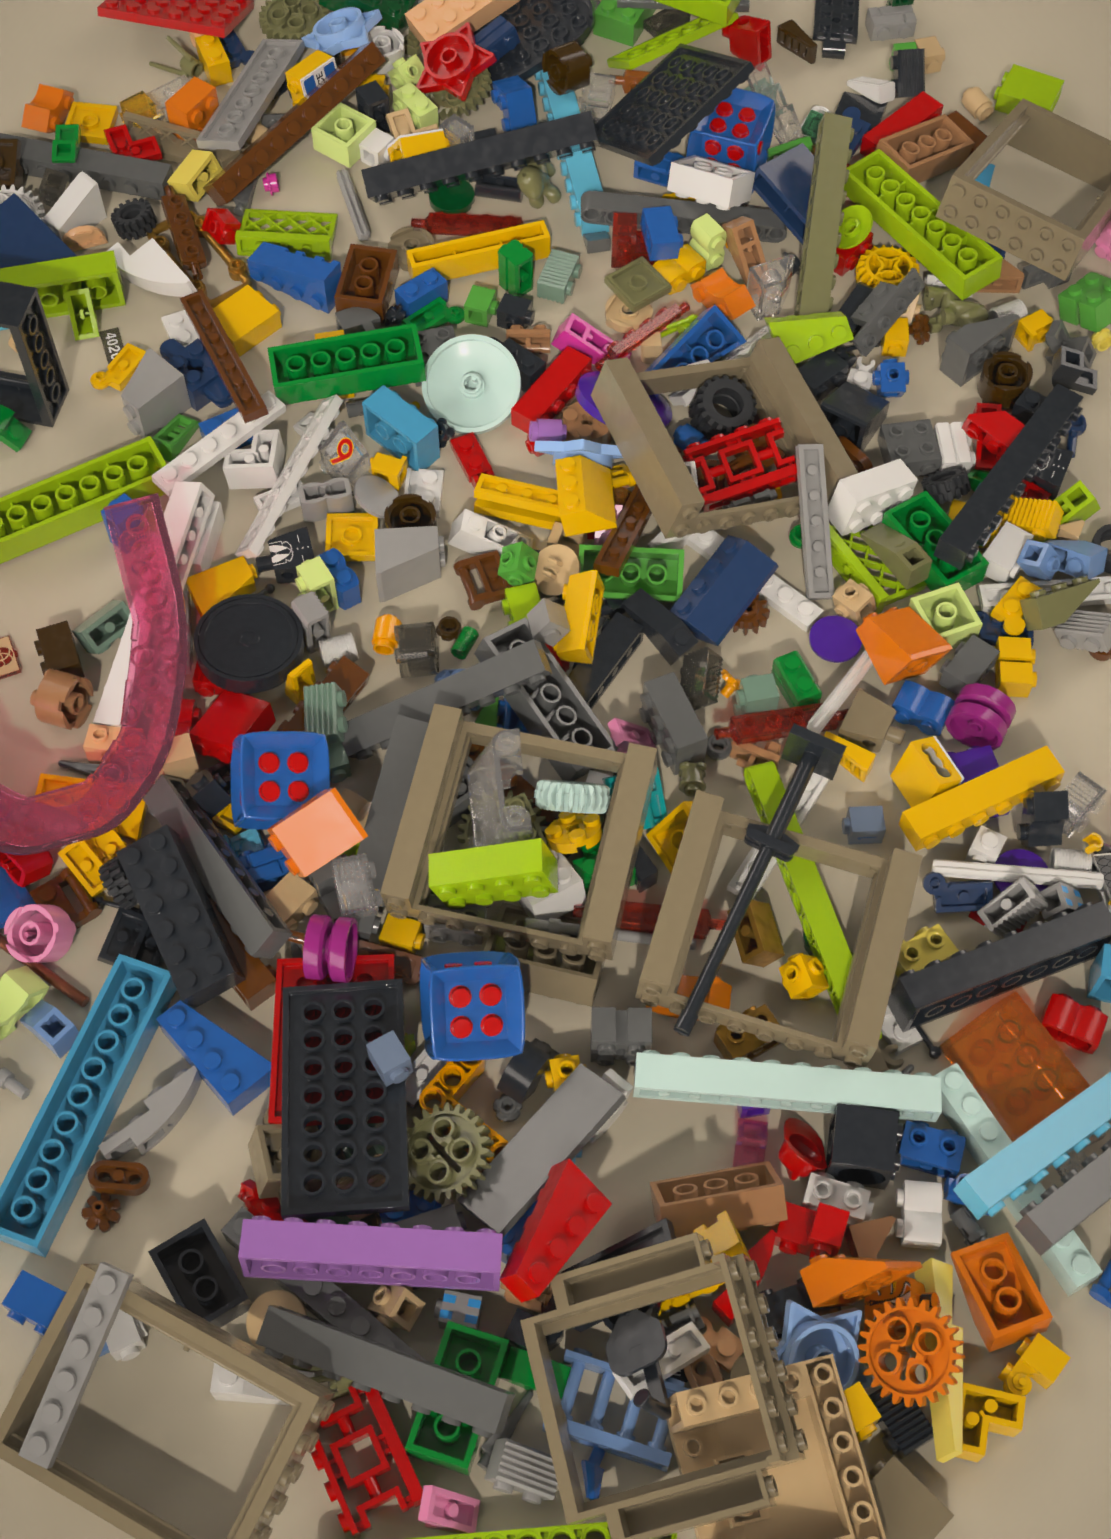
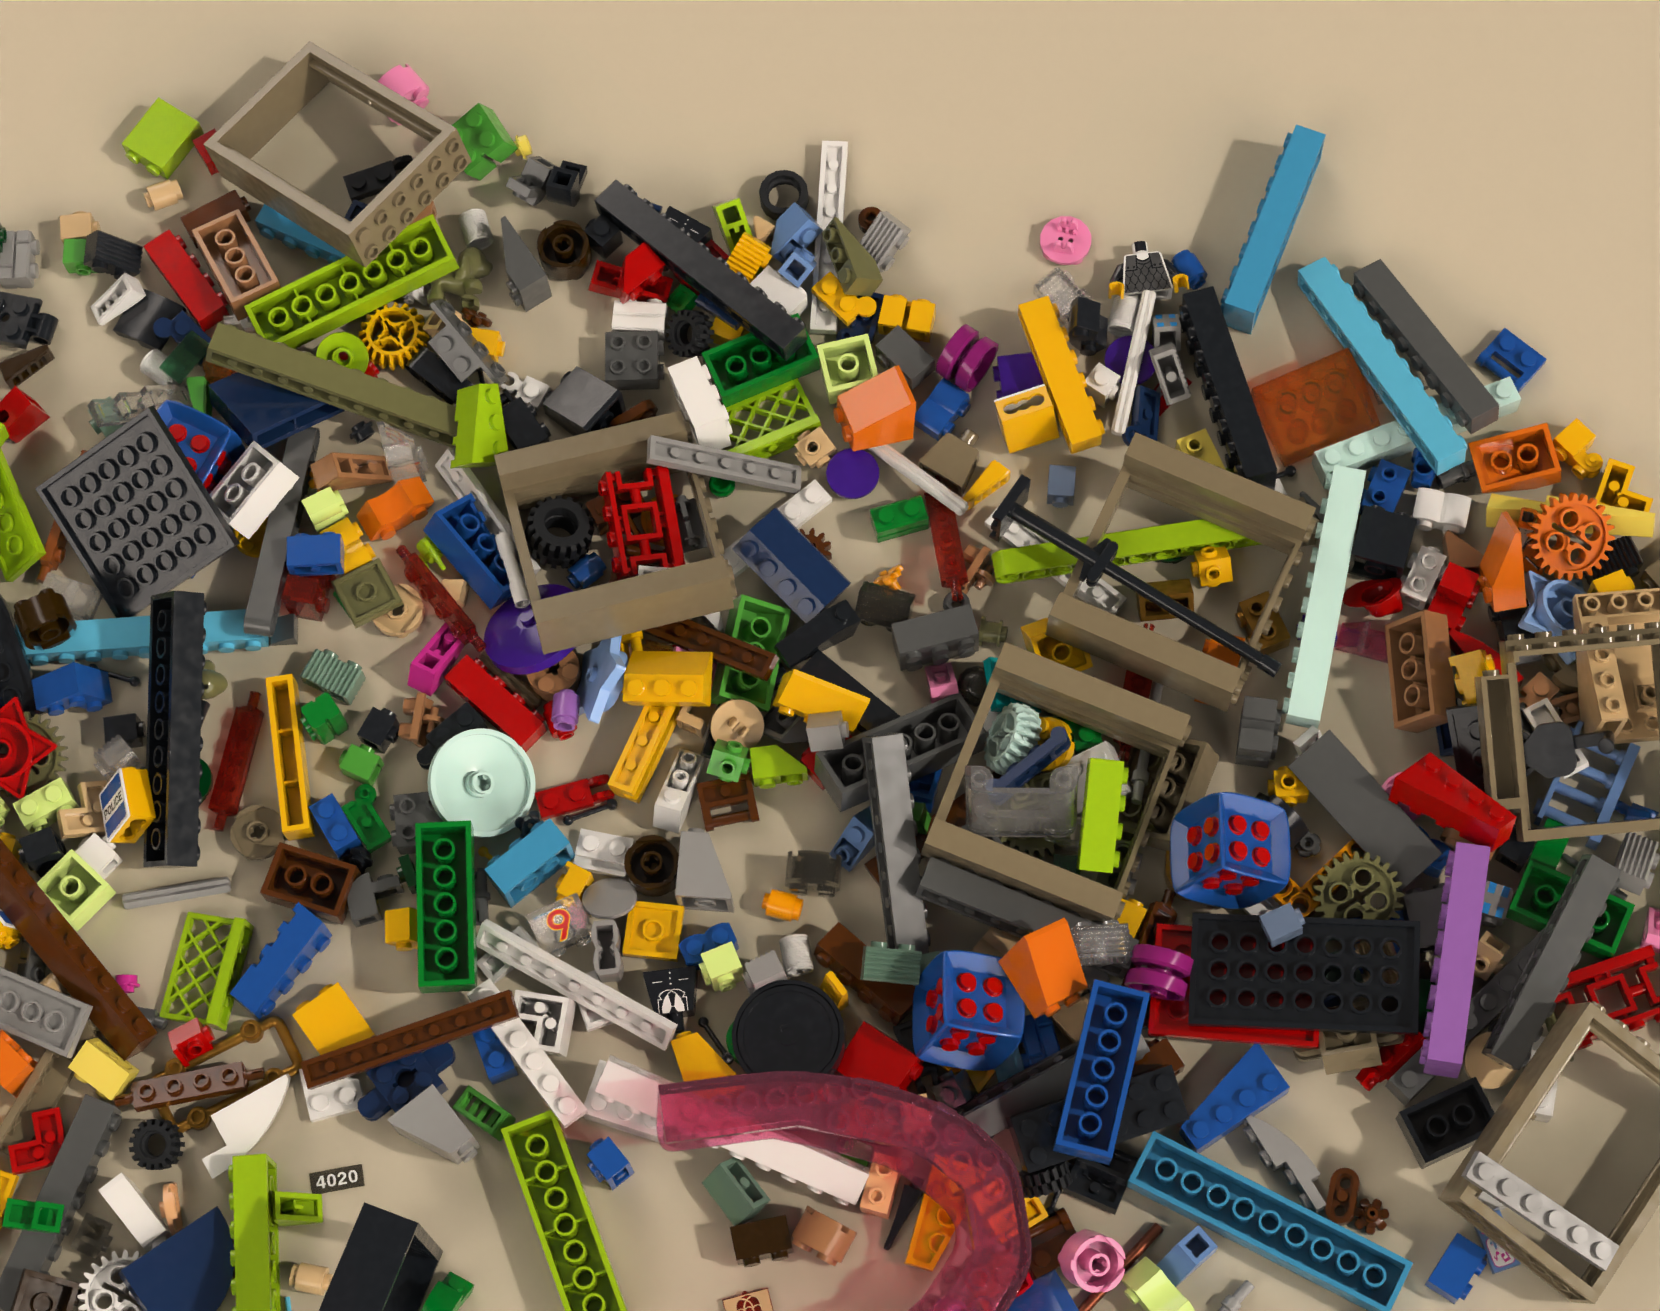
camera: 75 degrees left, 10 degrees up
yellow hinge [90,343,146,391] -> none
dark brown plate [436,616,462,641] -> none
green piece [450,626,479,660] -> none
sand green brick [733,673,780,729] -> none
olive slope [860,523,933,590] -> none
blue brick [872,359,909,398] -> none
yellow brick [1014,309,1054,352] -> none
red brick [1037,993,1108,1055] -> none
none -> black hinge [563,799,617,826]
none -> dark blue plate [986,726,1071,803]
none -> blue brick [1053,979,1150,1165]

